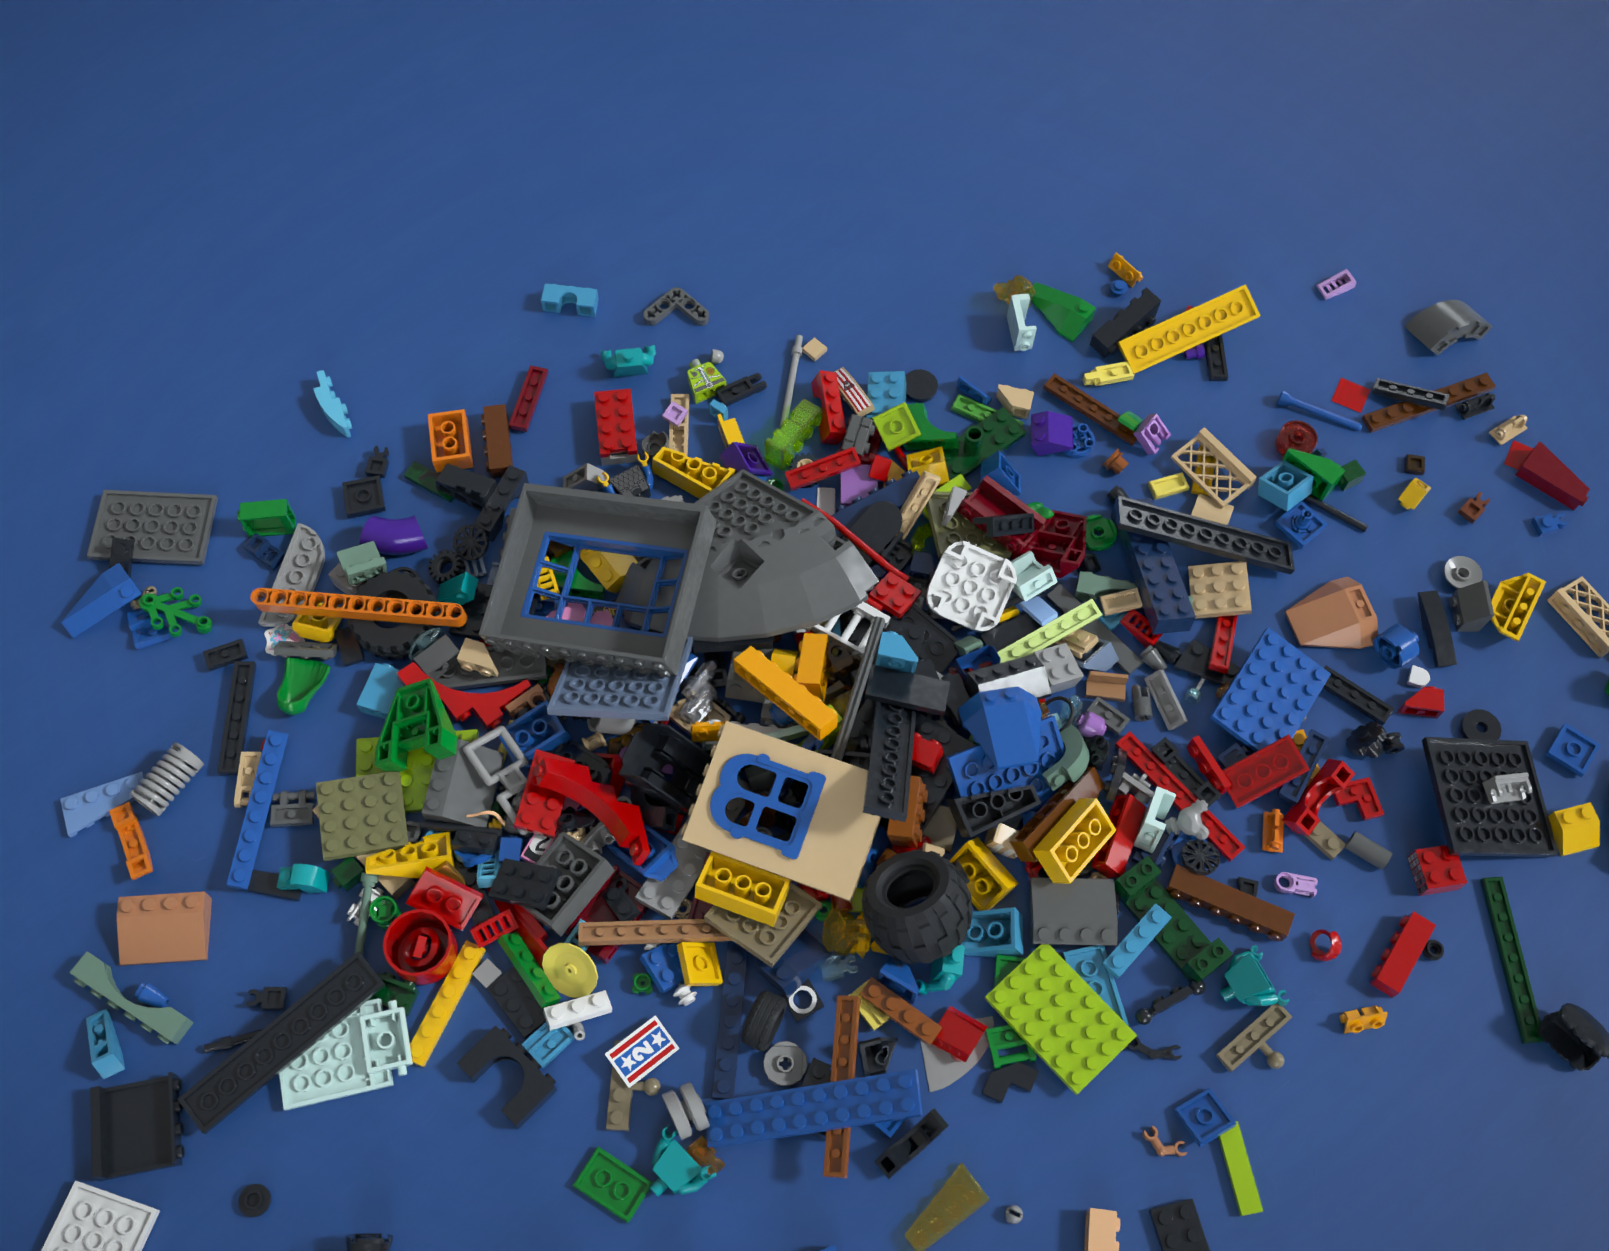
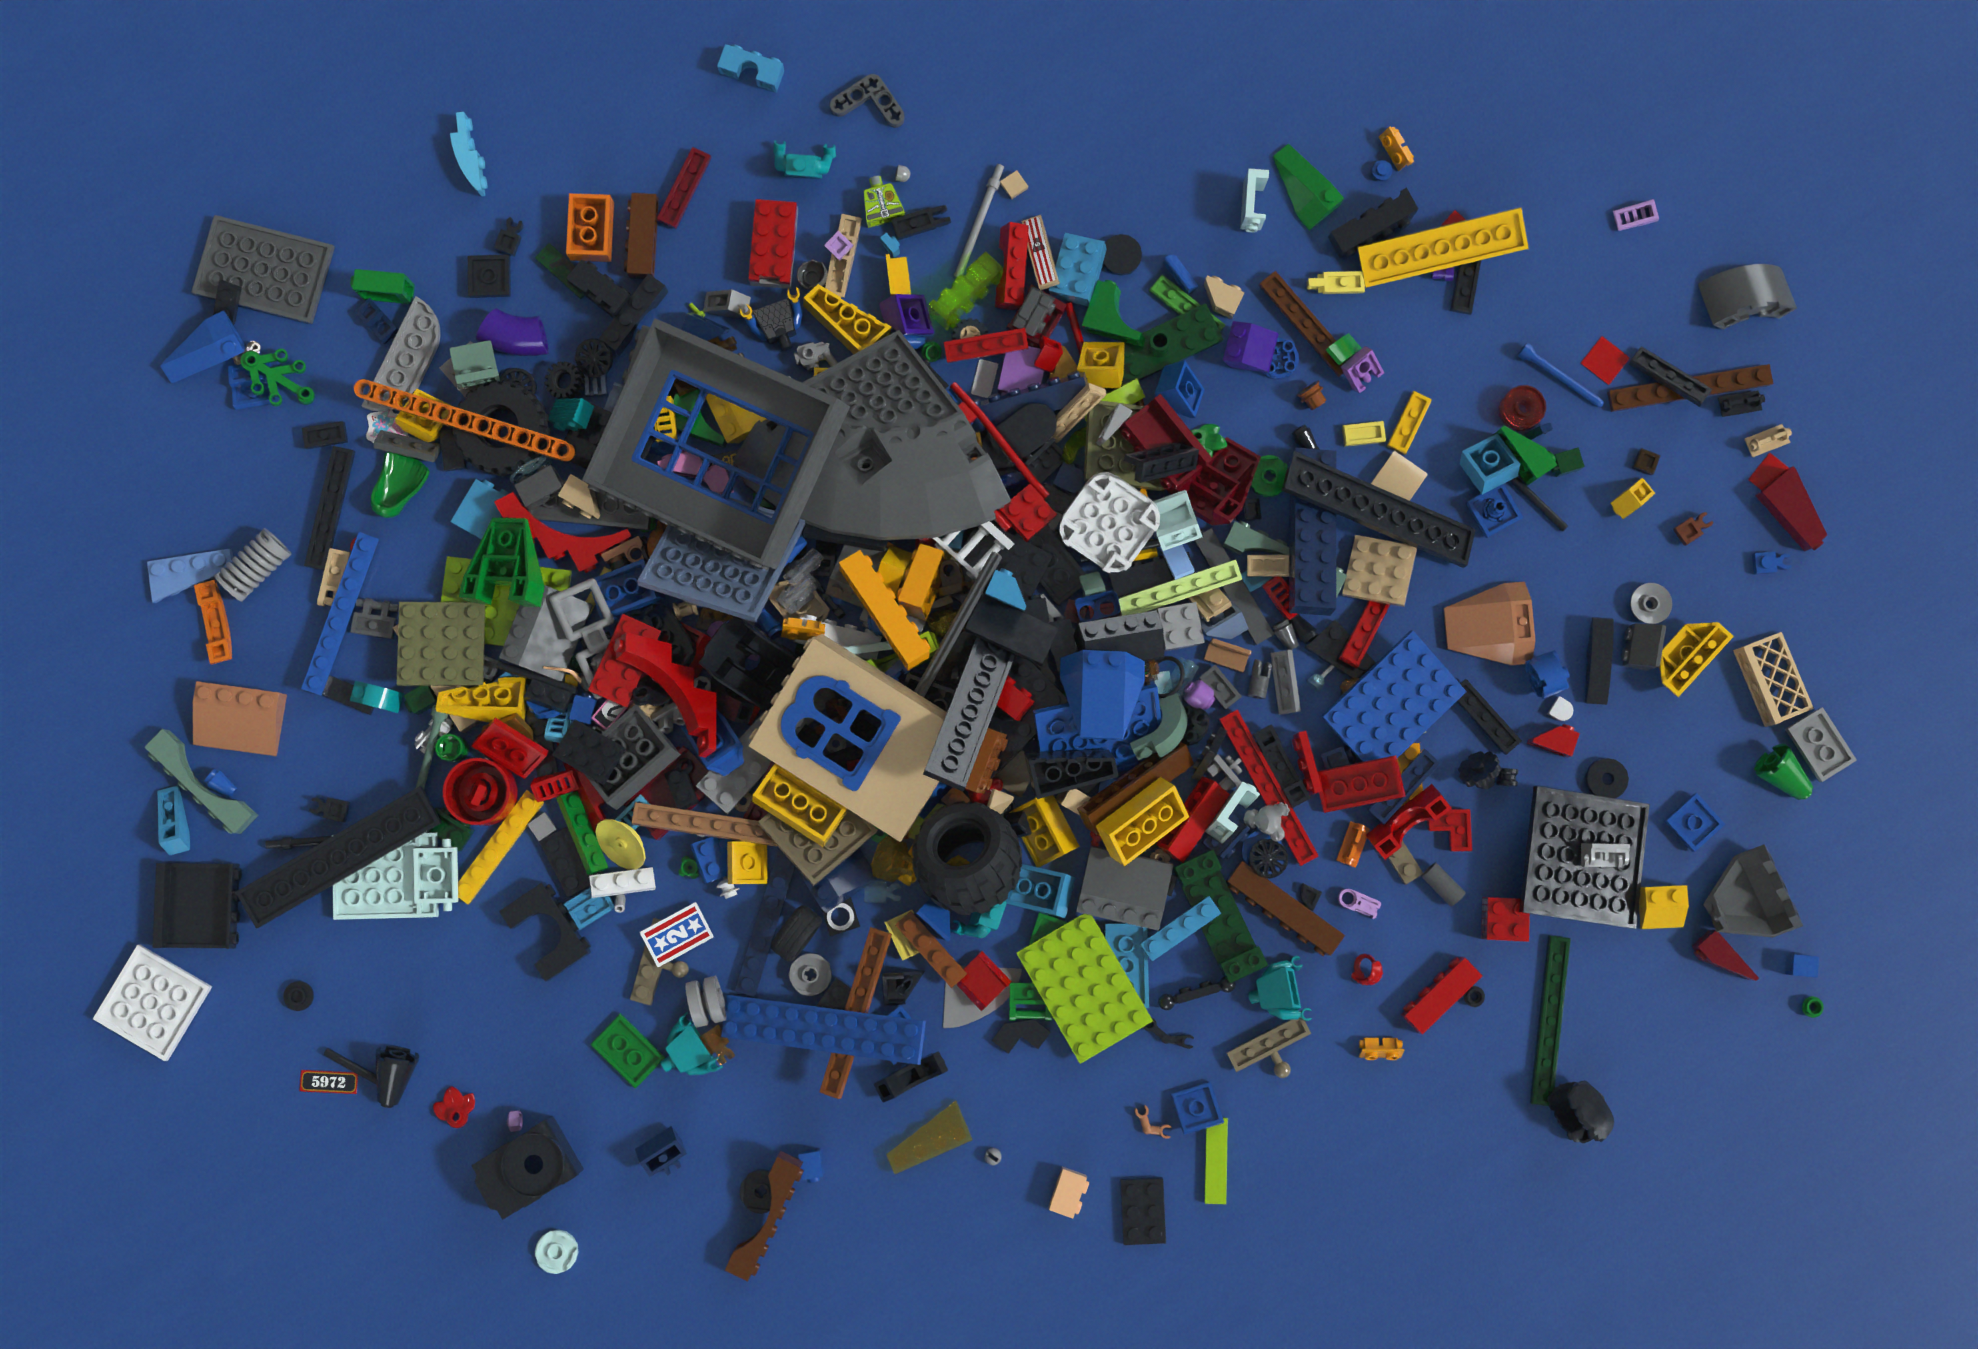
camera: 10 degrees right, 20 degrees up
lime tile [872,402,921,452] -> none
clear yellow hinge [993,275,1036,308] -> none
tan fence [1171,427,1257,508] -> none

